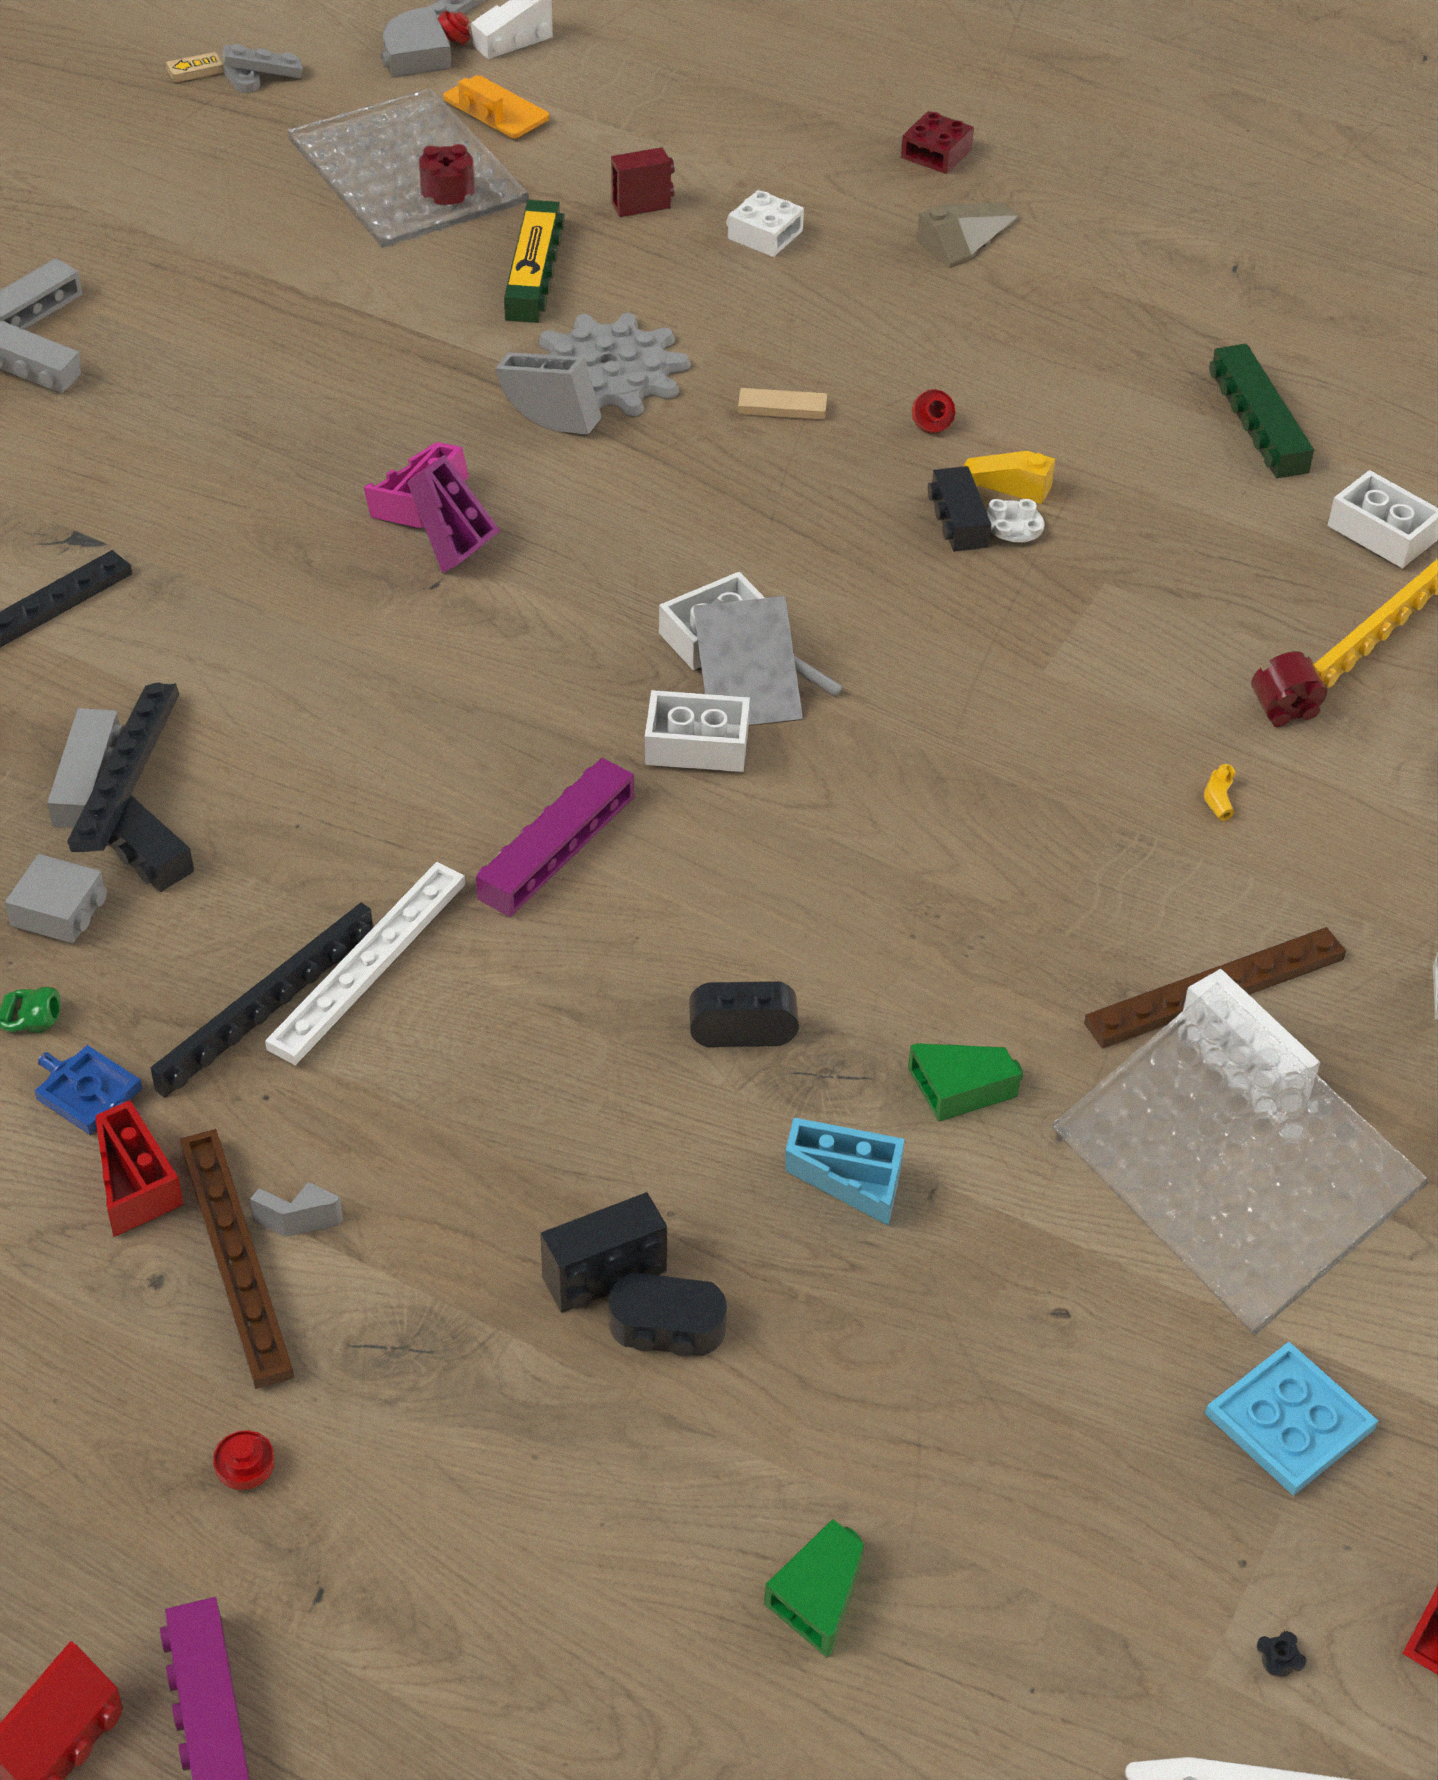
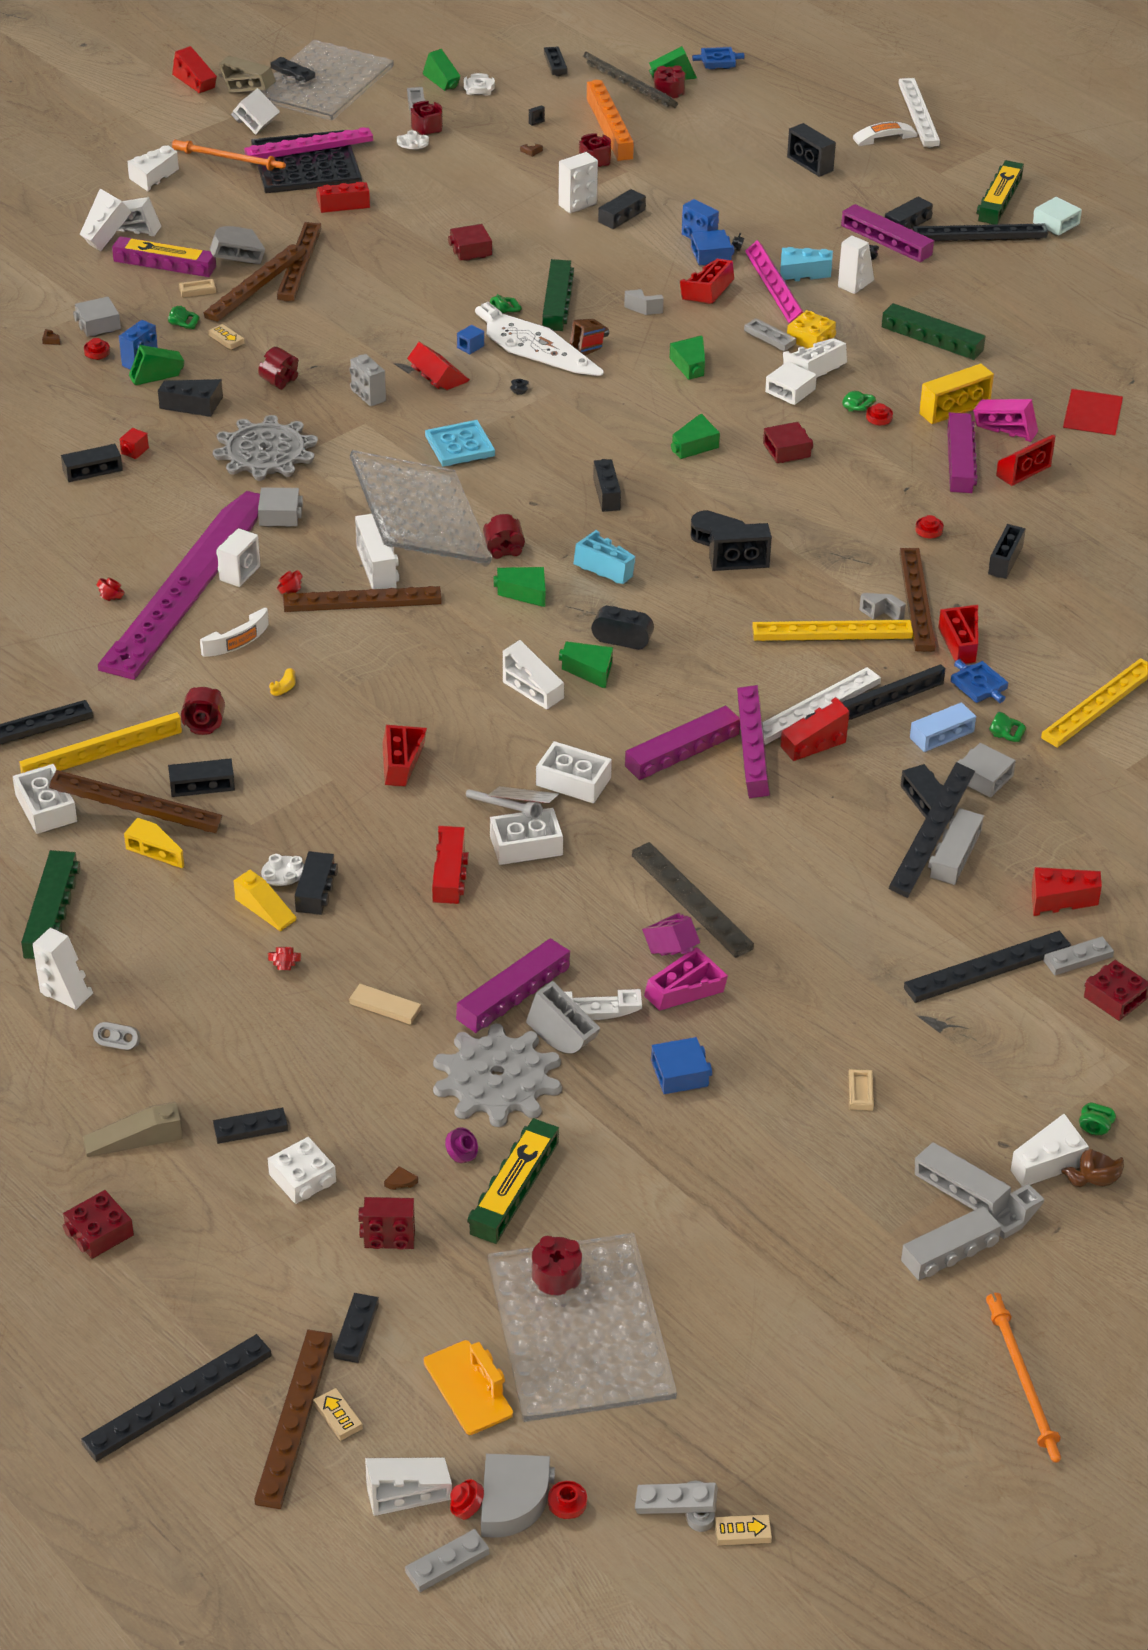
camera: 160 degrees left, 5 degrees down
none -> white wedge [33,928,93,1010]
none -> reddish brown plate [49,770,222,834]
none -> black plate [81,1334,272,1462]
none -> light grey plate [93,1022,140,1050]
none -> yellow slope [124,818,184,868]
none -> black brick [168,758,235,797]
none -> white slope [200,608,269,657]
none -> black plate [213,1107,288,1144]
none -> reddish brown plate [254,1329,333,1509]
none -> red plate [277,570,303,594]
none -> tan tile [313,1388,363,1441]
none -> black plate [333,1293,379,1363]
none -> red wedge [383,725,427,787]
none -> reddish brown tile [384,1166,418,1190]
none -> red wedge [432,826,469,904]
none -> magenta plate [445,1127,478,1164]
none -> magenta brick [456,938,570,1033]
none -> dark red brick [483,514,525,559]
none -> white wedge [503,640,564,709]
none -> red plate [548,1480,587,1519]
none -> green slope [559,641,613,688]
none -> white slope [565,989,642,1020]
none -> black brick [593,459,621,512]
none -> clear smoke plate [632,842,754,958]
none -> blue brick [651,1037,712,1095]
none -> magenta brick [737,685,770,798]
none -> yellow plate [752,620,913,641]
none -> dark red brick [763,422,814,463]
none -> red wedge [780,697,849,761]
none -> tan tile [848,1069,874,1111]
none -> light blue brick [910,702,976,752]
none -> black brick [988,524,1026,579]

